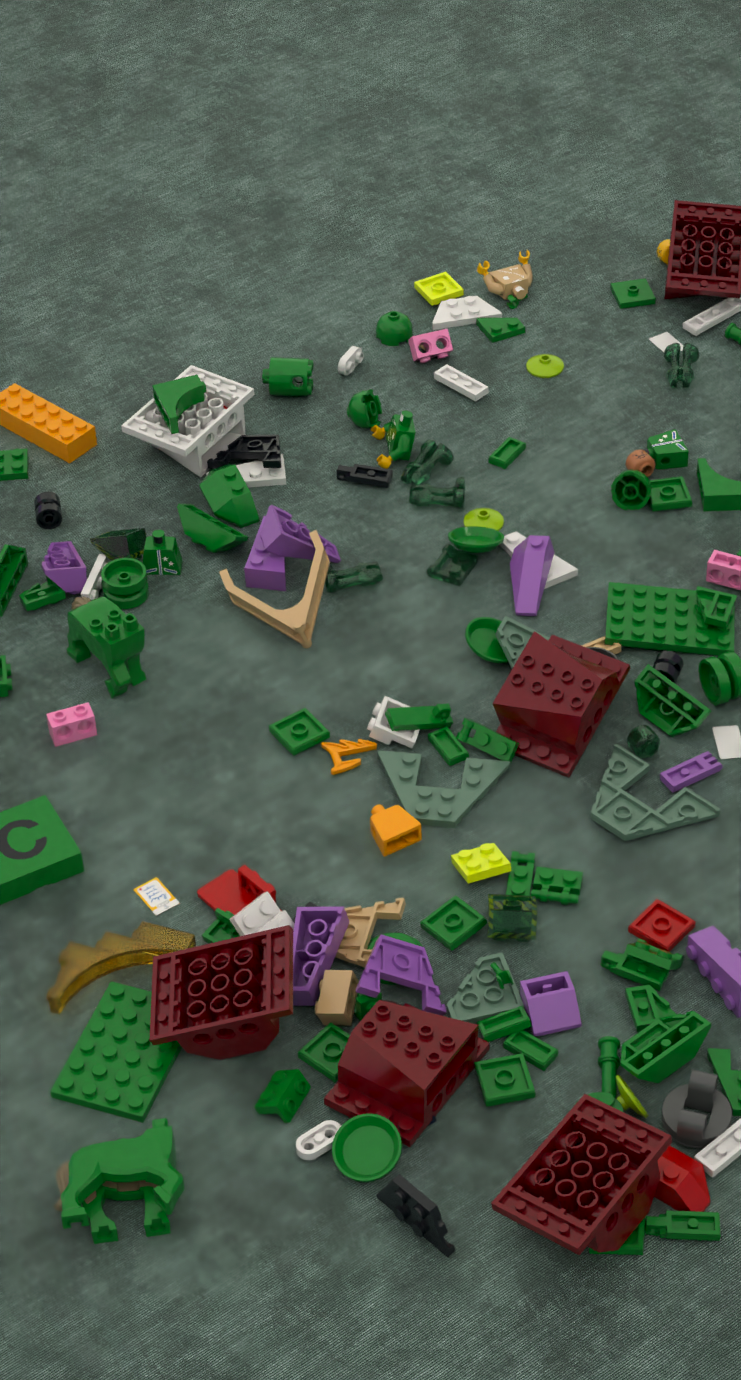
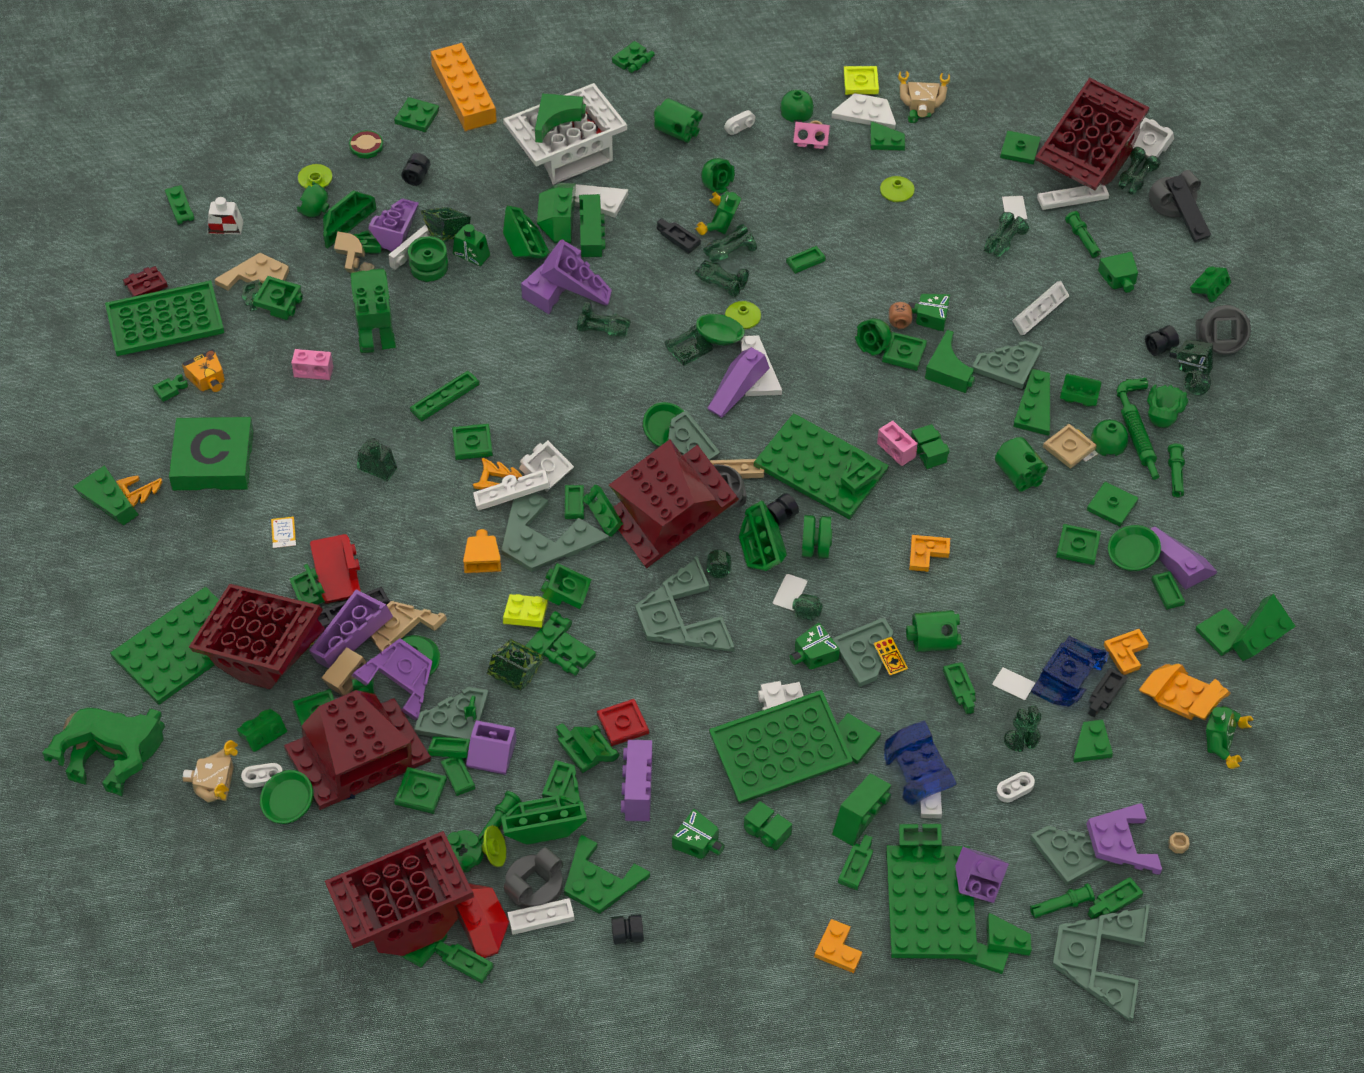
camera: 25 degrees right, 10 degrees up
clear yellow arch [47,921,196,1014] -> none
black wing [207,435,281,469] -> none
tan piece [219,530,330,649] -> none
white plate [229,891,294,936] -> none
black wing [376,1174,455,1257] -> none
green hinge [385,703,453,731] -> none
green plate [420,895,487,951] -> none
white plate [434,364,489,401] -> none
medium lavender hinge [660,751,723,793] -> none
none -> tan torso [183,740,238,803]
none -> tan brick [334,232,365,273]
none -> clear green torso [357,438,397,481]
none -> green tile [410,370,480,422]
none -> white hinge [473,469,550,511]
none -> green plate [540,563,592,609]
none -> green wedge [579,194,605,258]
none -> green plate [612,41,655,73]

